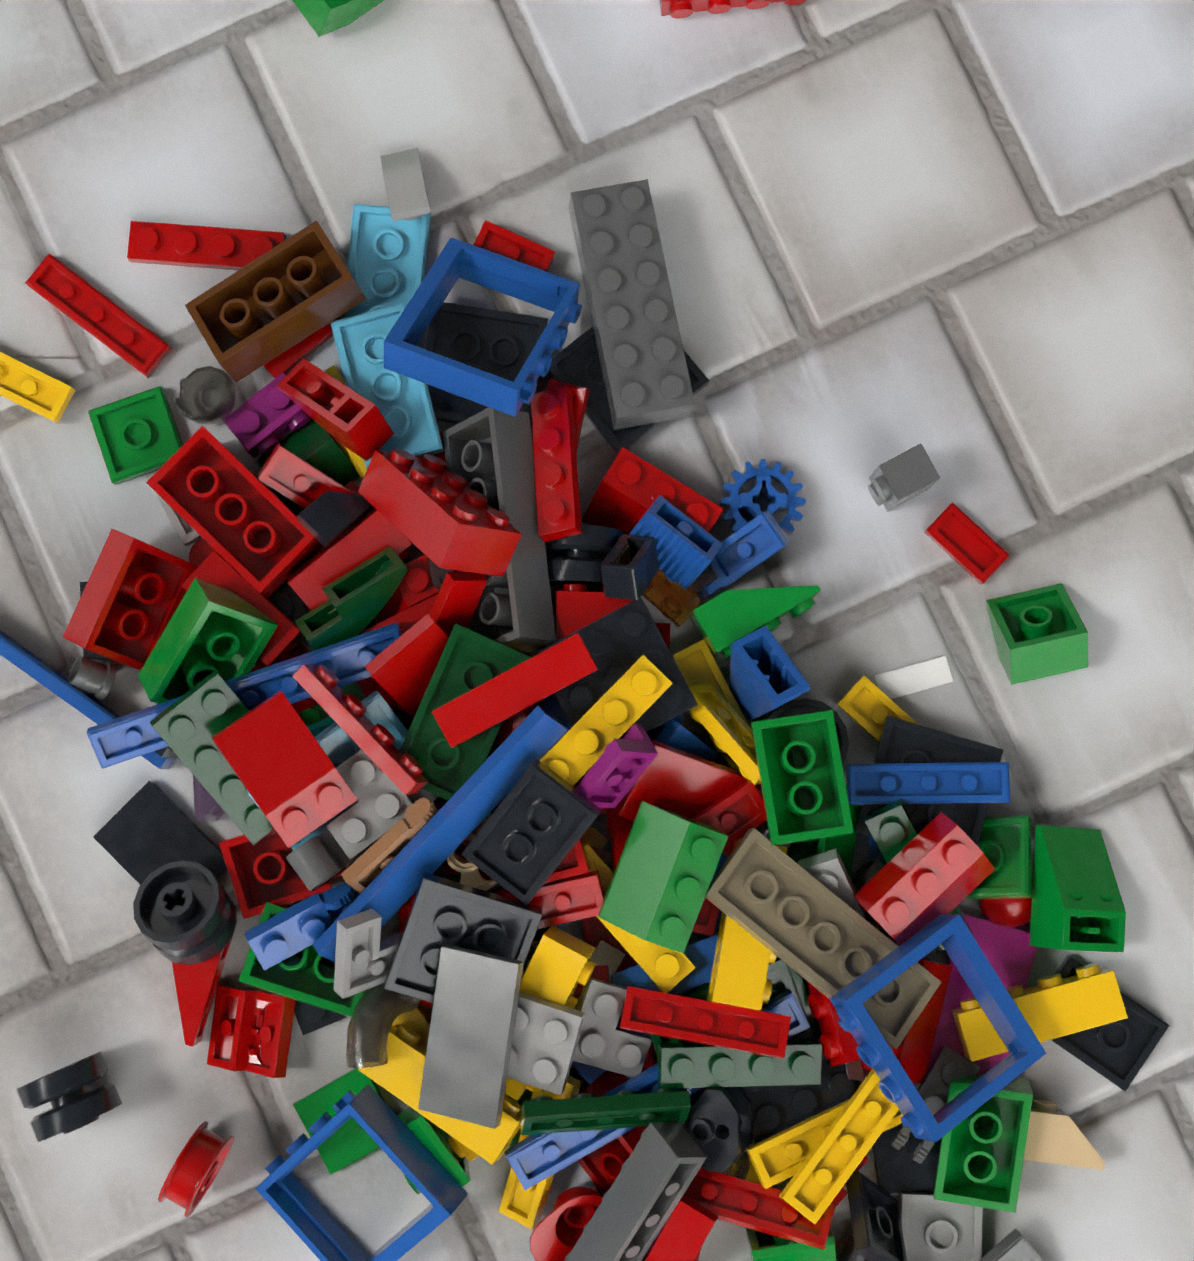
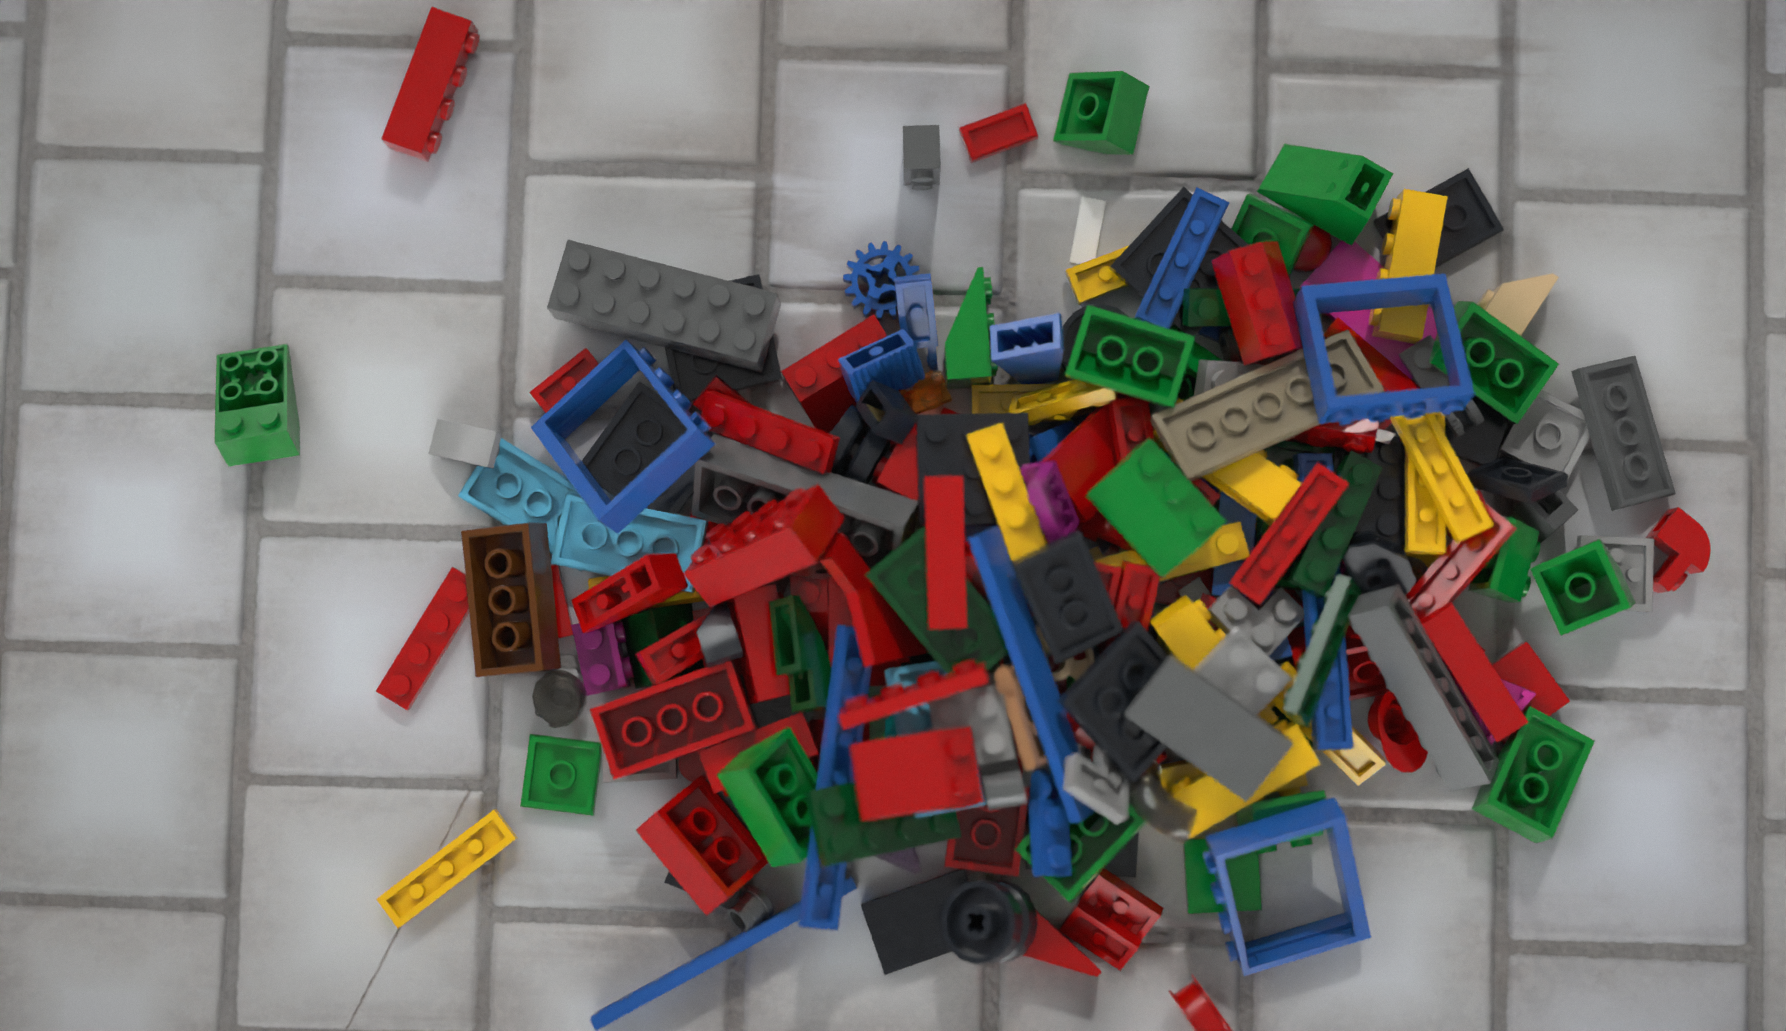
camera: 65 degrees left, 0 degrees up
red tile [25,254,172,378] -> none

